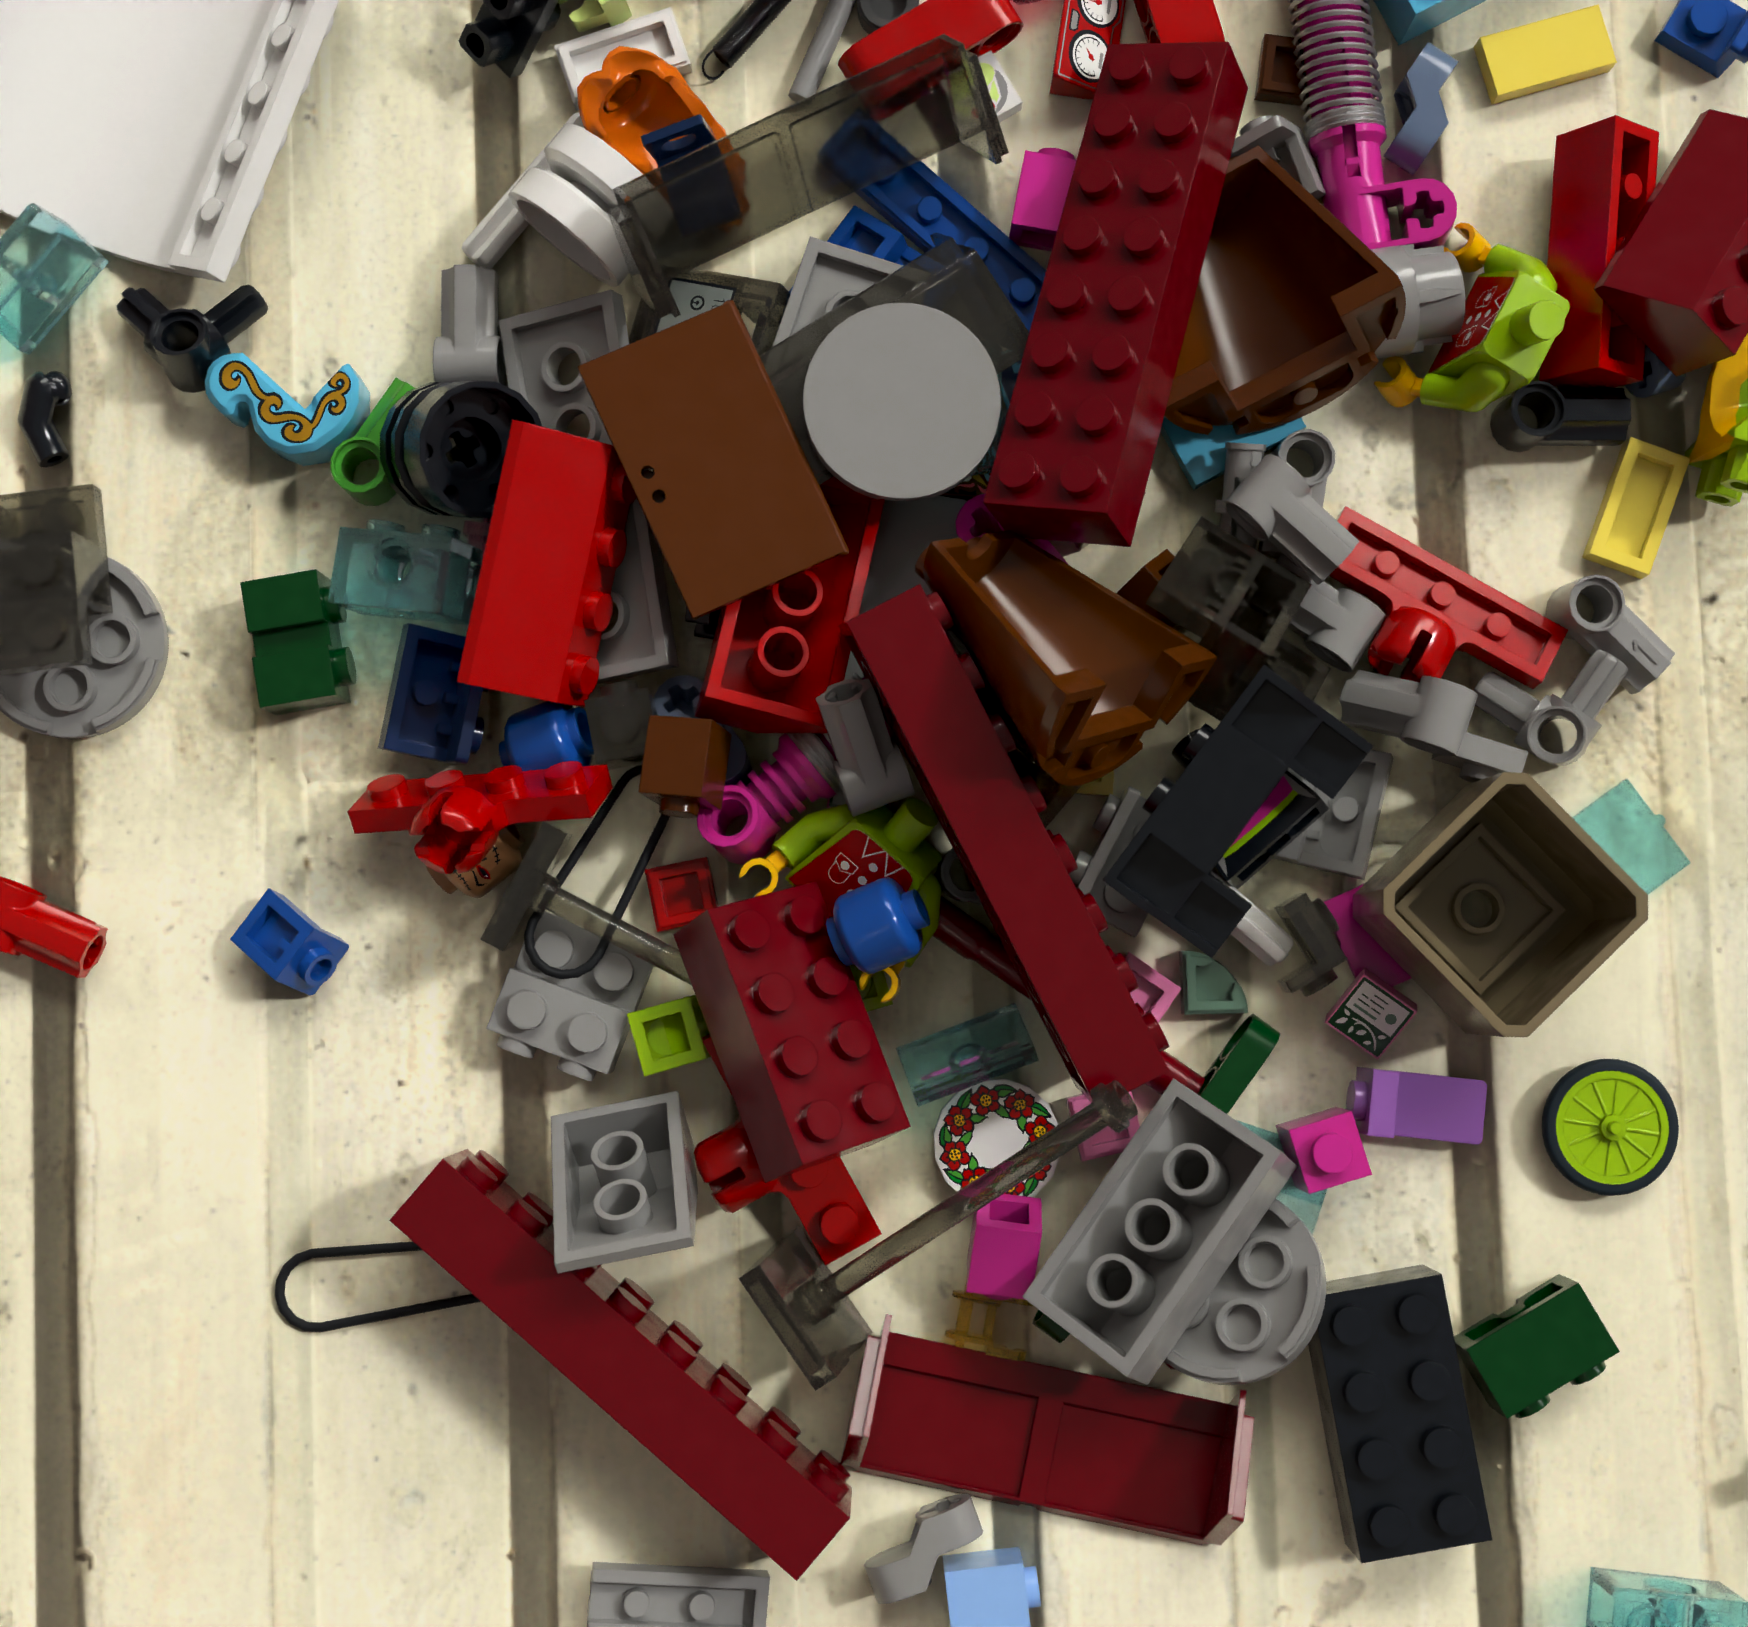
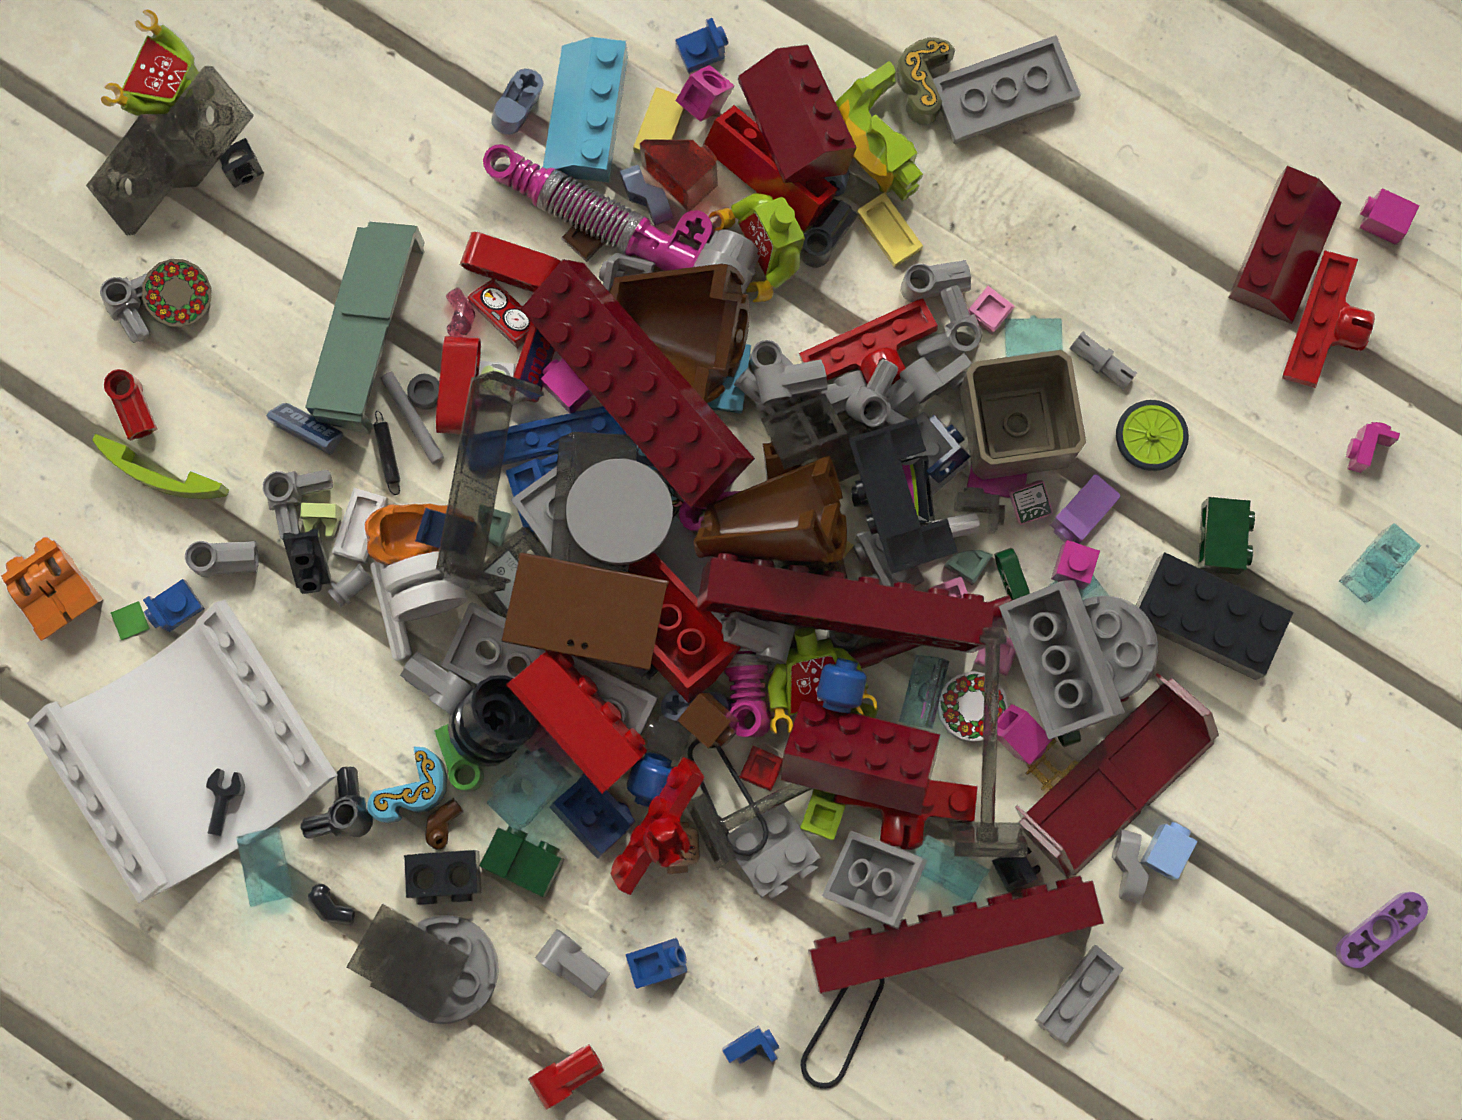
camera: 55 degrees left, 5 degrees down
none -> black bar [206,768,245,836]
none -> light grey pin [327,564,374,607]
none -> black brick [404,850,482,905]
none -> reddish brown arm [425,798,464,850]
none -> sand green tile [476,504,512,548]
none -> slope [510,325,555,403]
none -> light grey piece [535,929,610,998]
none -> clear red slope [639,139,718,212]
none -> dark pink brick [675,65,735,122]
none -> blue bracket [722,1025,780,1064]
none -> light grey axle [846,359,909,430]
none -> clear light blue panel [914,835,990,902]
none -> dark blue bracket [926,415,971,483]
none -> bright pink tile [968,286,1015,335]
none -> black tile [991,846,1041,892]
none -> light grey pin [1069,332,1137,390]

